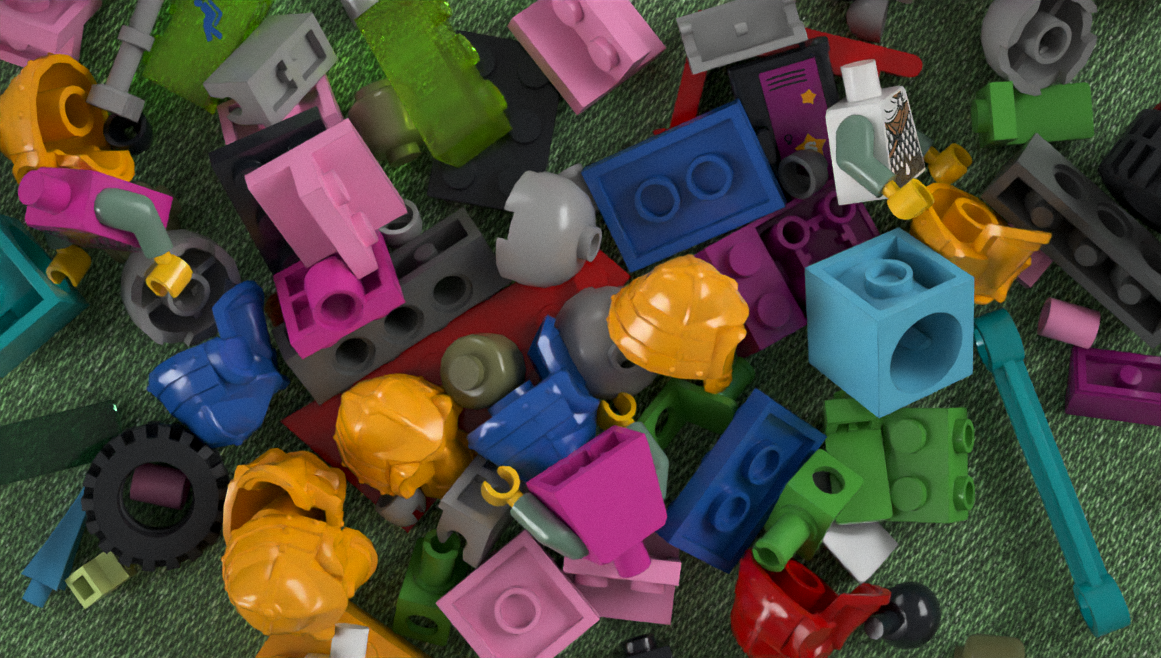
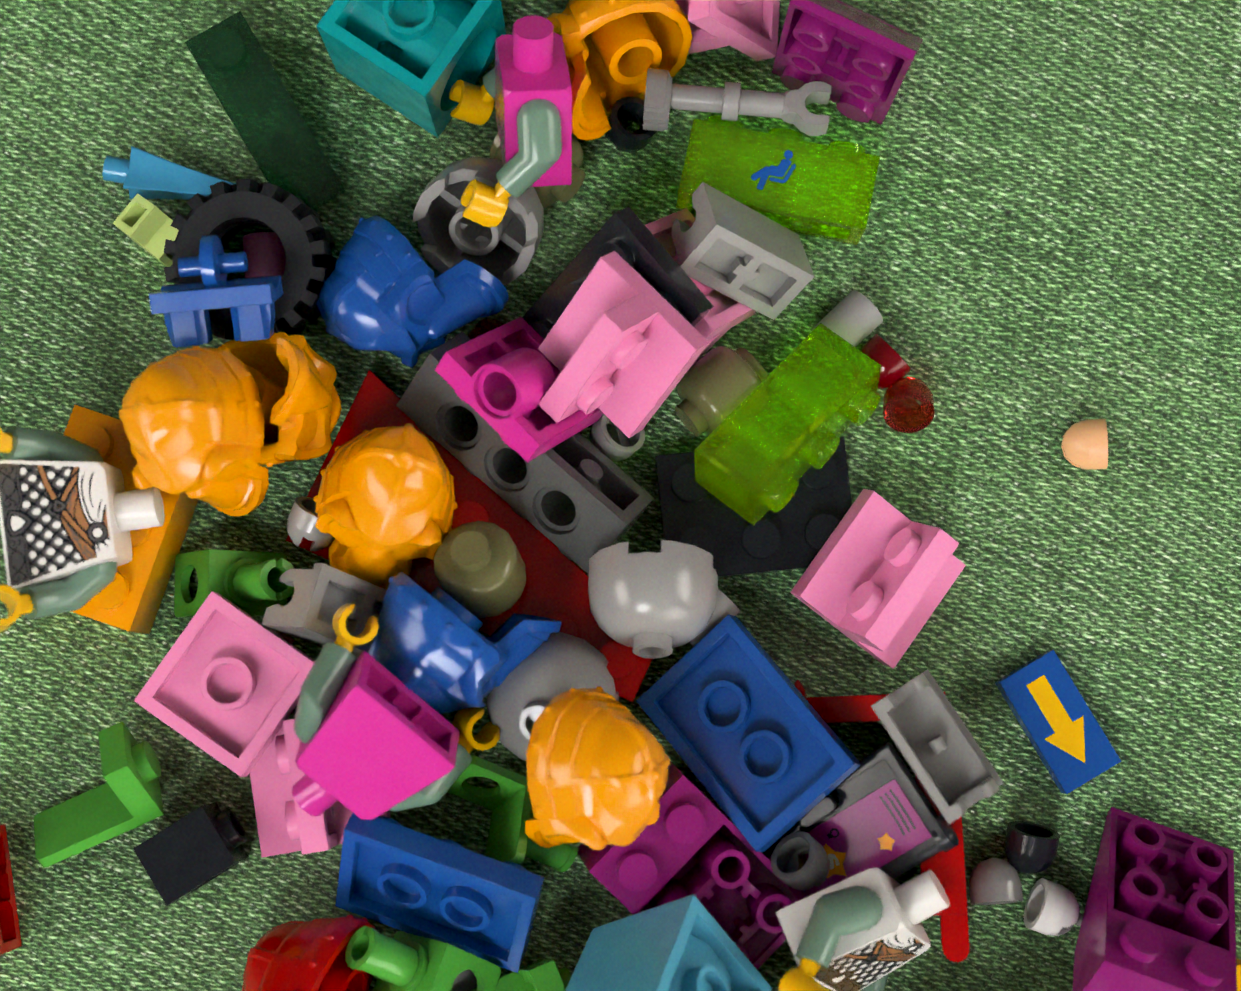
camera: 75 degrees right, 5 degrees down
none -> blue hips [148,235,284,347]

